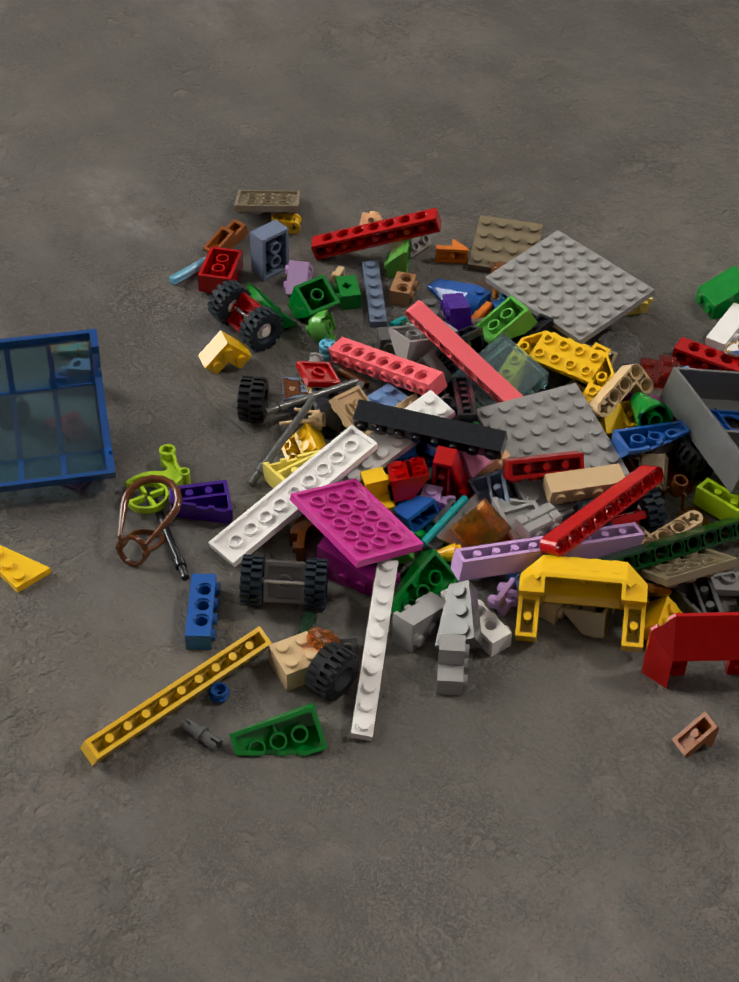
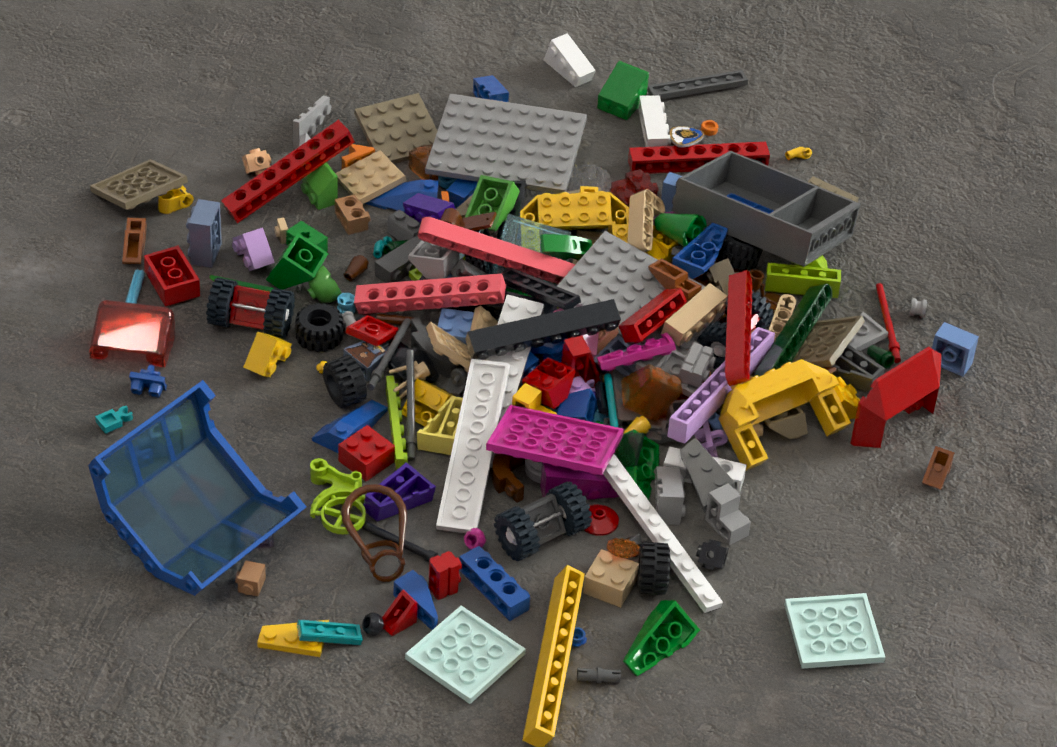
camera: 40 degrees left, 0 degrees up
clear green pin [298,611,317,636] -> none
sand blue plate [362,260,387,327] -> none
none -> clear red windscreen [89,300,175,367]
none -> blue hips [129,365,167,398]
none -> medium nougat brick [235,560,266,596]
none -> light grey wing [293,95,331,149]
none -> black tyre [295,303,343,352]
none -> teal tile [297,620,363,645]
none -> blue wedge [312,400,388,453]
none -> tan plate [335,150,407,204]
none -> red brick [338,425,395,482]
none -> reddish brown cone [343,255,369,281]
none -> black piece [362,612,385,636]
none -> red slope [382,589,418,636]
none -> lime plate [386,375,408,470]
none -> blue slope [393,570,438,630]
none -> light aqua plate [405,605,526,704]
none -> red brick [428,551,462,600]
none -> reddish brown door [440,208,497,231]
none -> dark pink piece [464,528,486,550]
none -> blue wedge [473,75,509,102]
none -> green slope [540,234,592,261]
none -> white wedge [543,33,596,87]
none -> red dish [584,504,619,536]
none -> dark pink wing [597,332,676,371]
none -> clear green piece [614,432,645,468]
none -> dark orange slope [648,258,702,302]
none -> black brick [696,539,729,570]
none -> light aqua plate [784,593,885,669]

